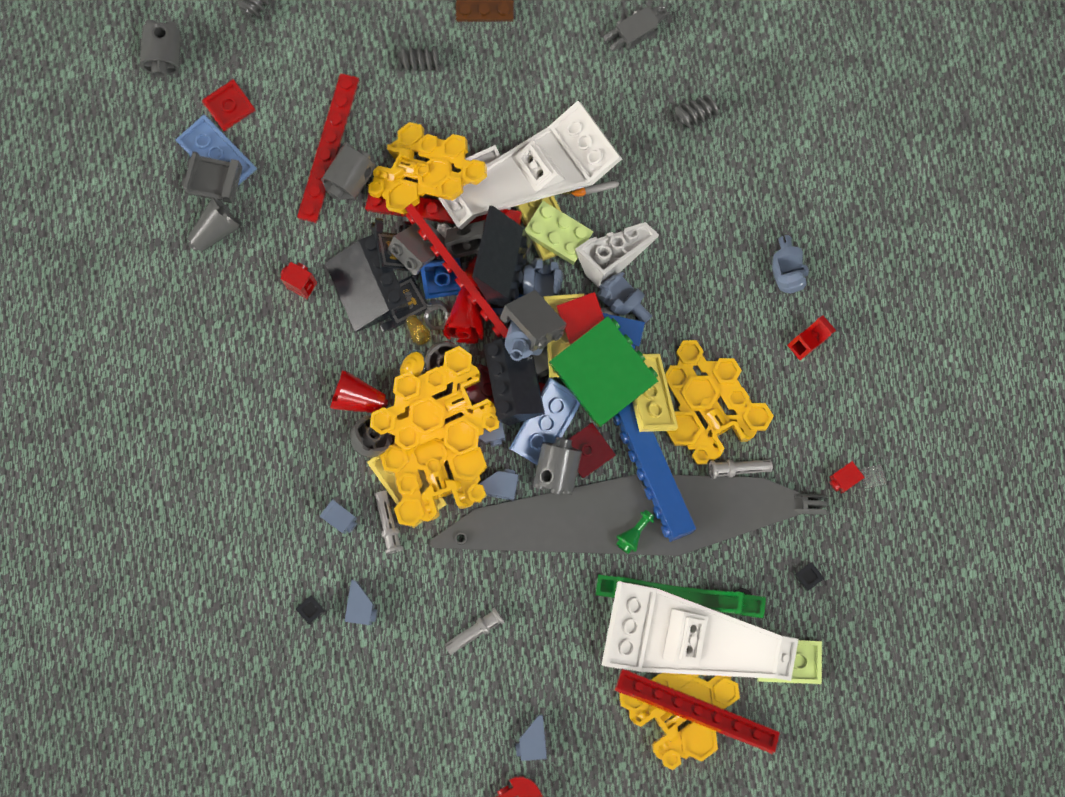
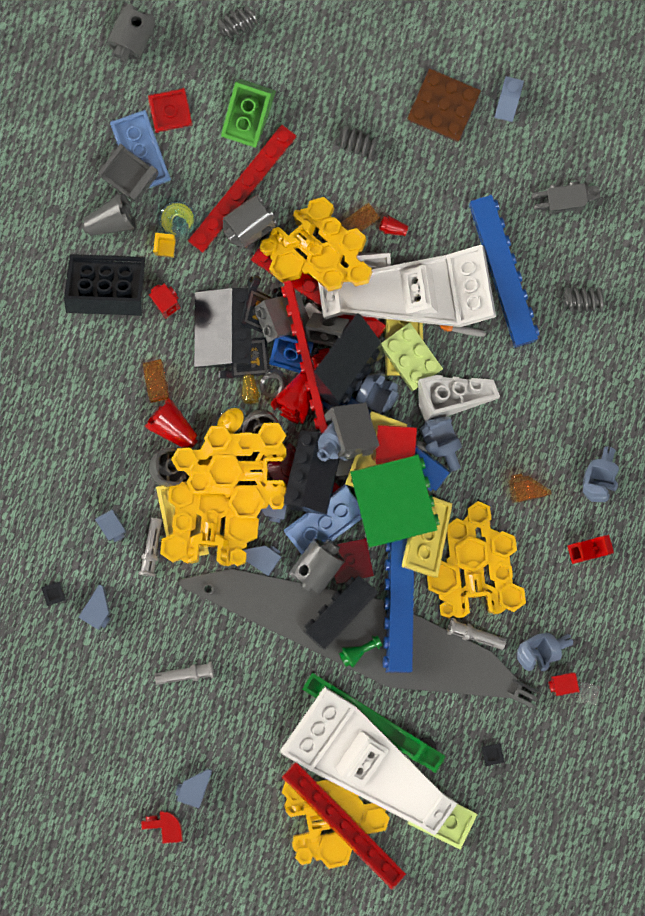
camera: 20 degrees right, 5 degrees up
none -> black slope [64,254,146,316]
none -> clear orange slope [143,359,169,403]
none -> yellow panel [153,233,176,258]
none -> clear light blue piece [159,201,196,238]
none -> bright green slope [221,79,276,148]
none -> black slope [303,576,379,650]
none -> clear orange plate [341,202,380,232]
none -> red cone [379,216,408,236]
none -> blue brick [469,195,539,348]
none -> clear orange slope [507,474,552,504]
none -> sand blue piece [517,633,573,671]

